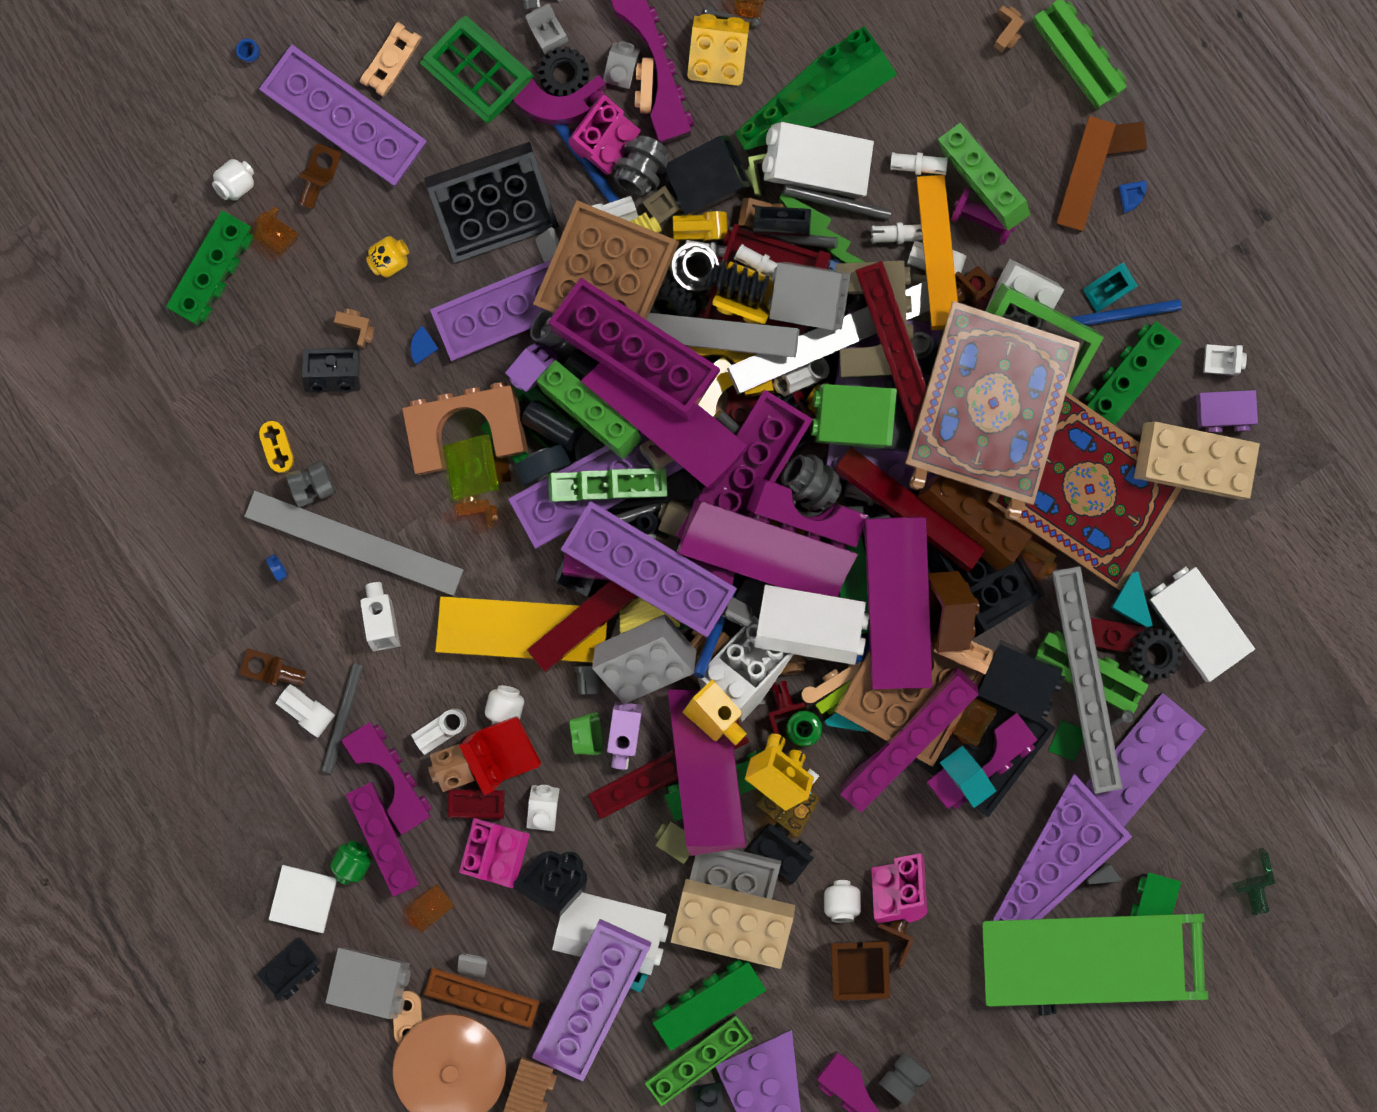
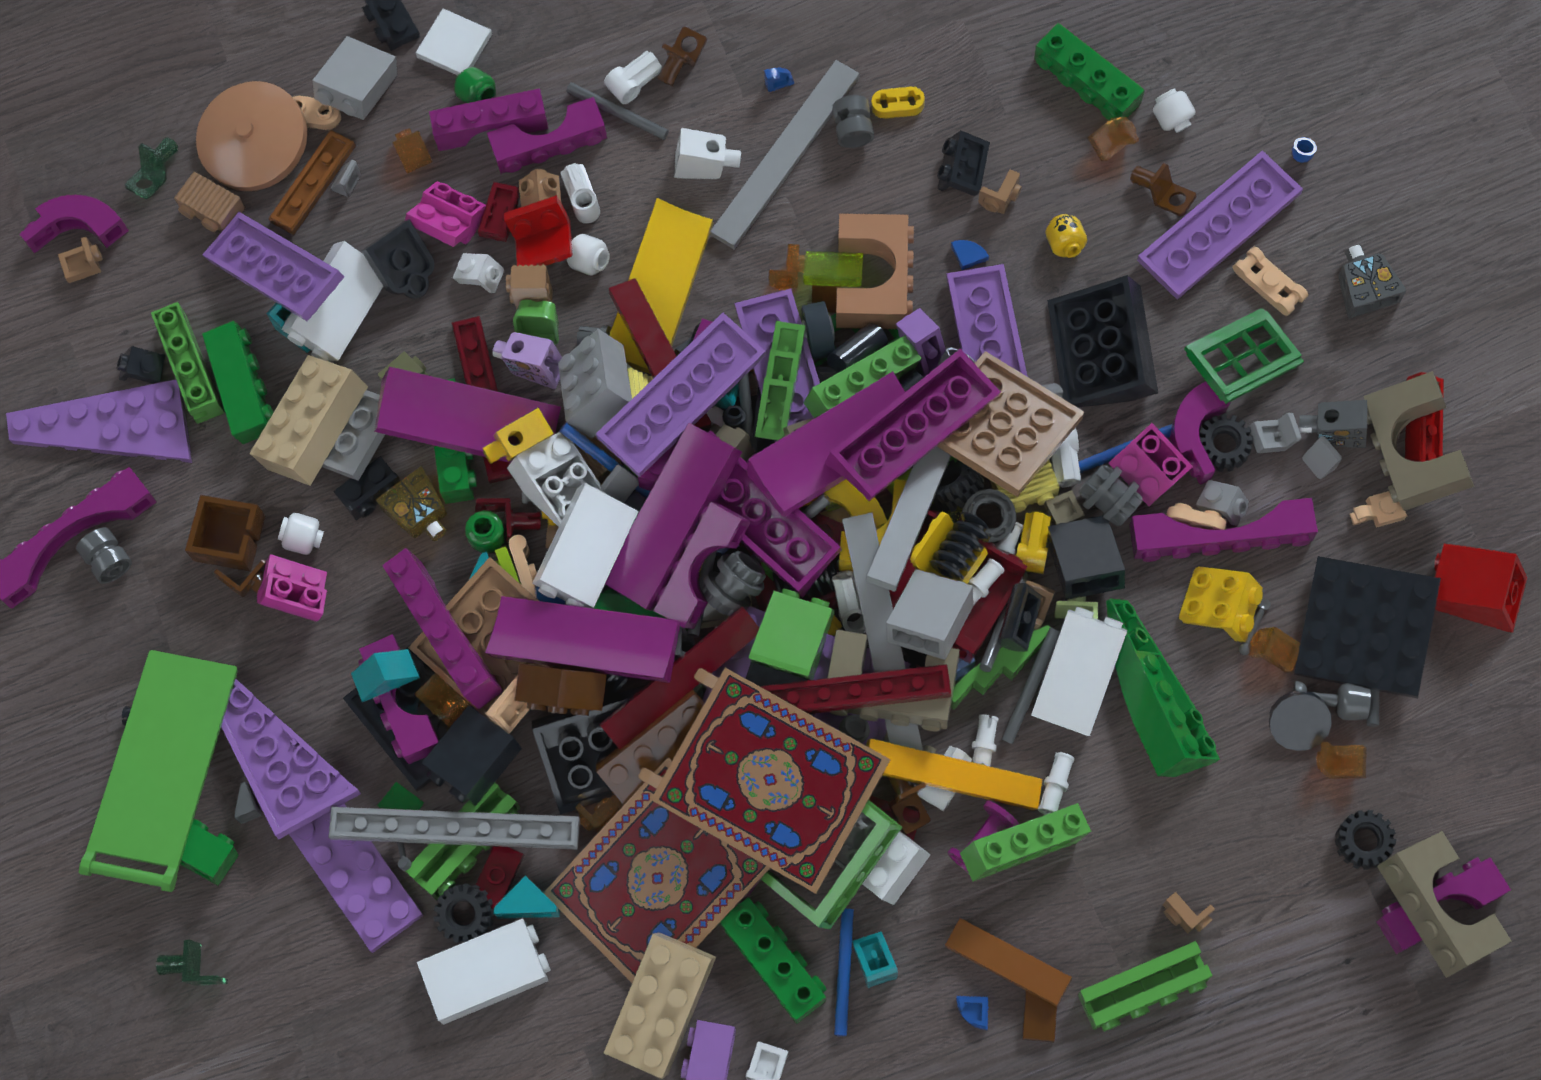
camera: 110 degrees right, 15 degrees down
yellow brick [745,734,814,811] -> none
none -> medium nougat brick [506,264,553,309]

